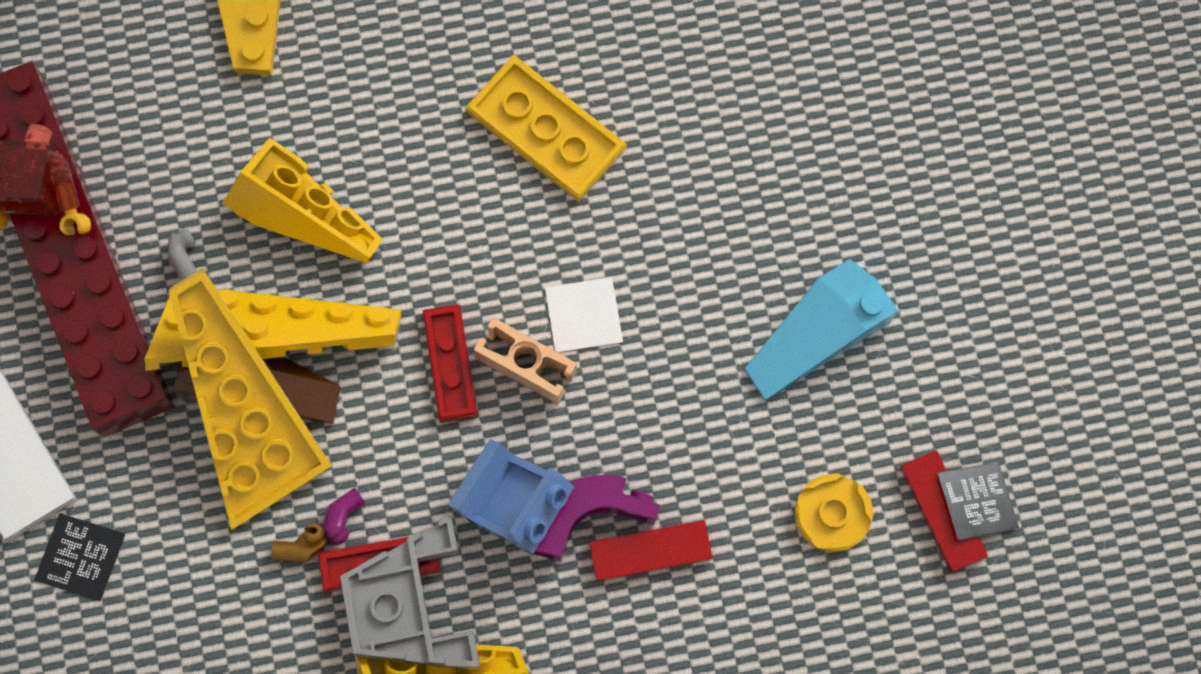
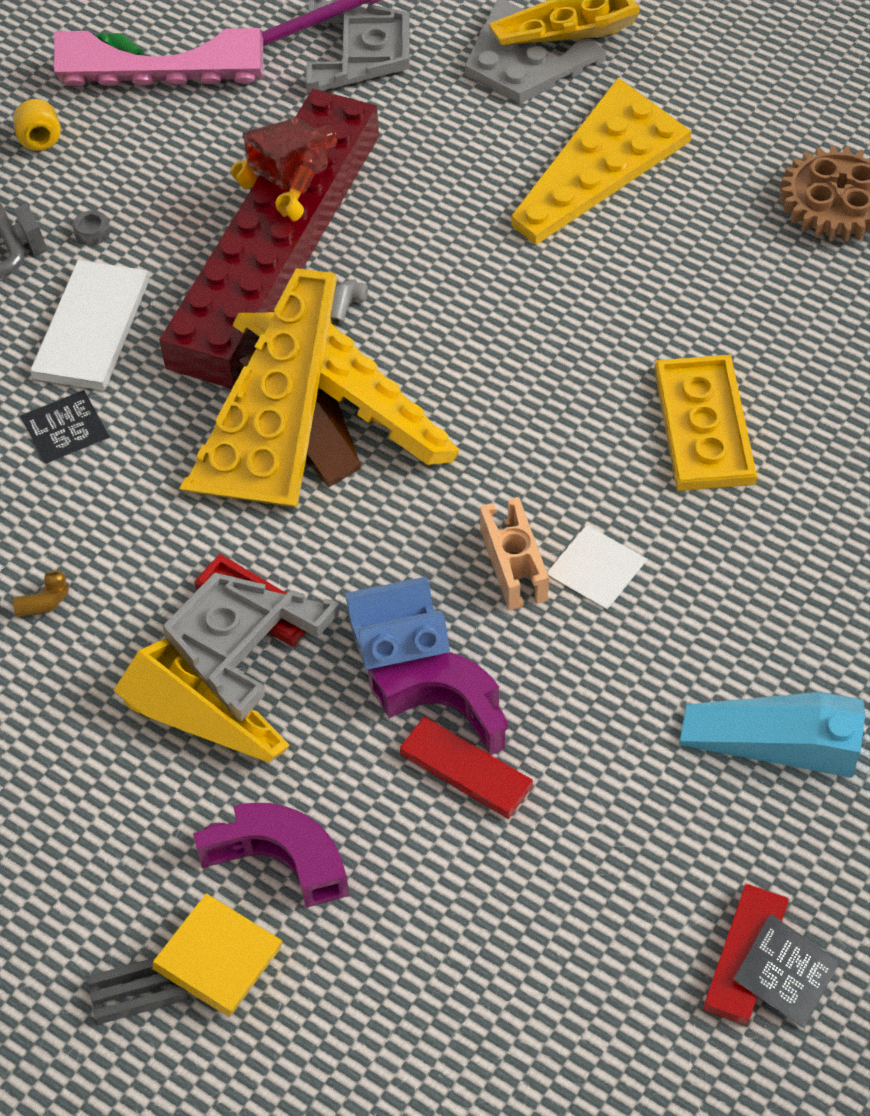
camera: 50 degrees right, 20 degrees down
yellow wedge [222,138,383,263] -> none
pearl gold arm [271,523,327,562] -> none
magenta arm [322,487,366,545] -> none
red tile [422,304,478,423] -> none
yellow tile [794,474,874,553] -> none

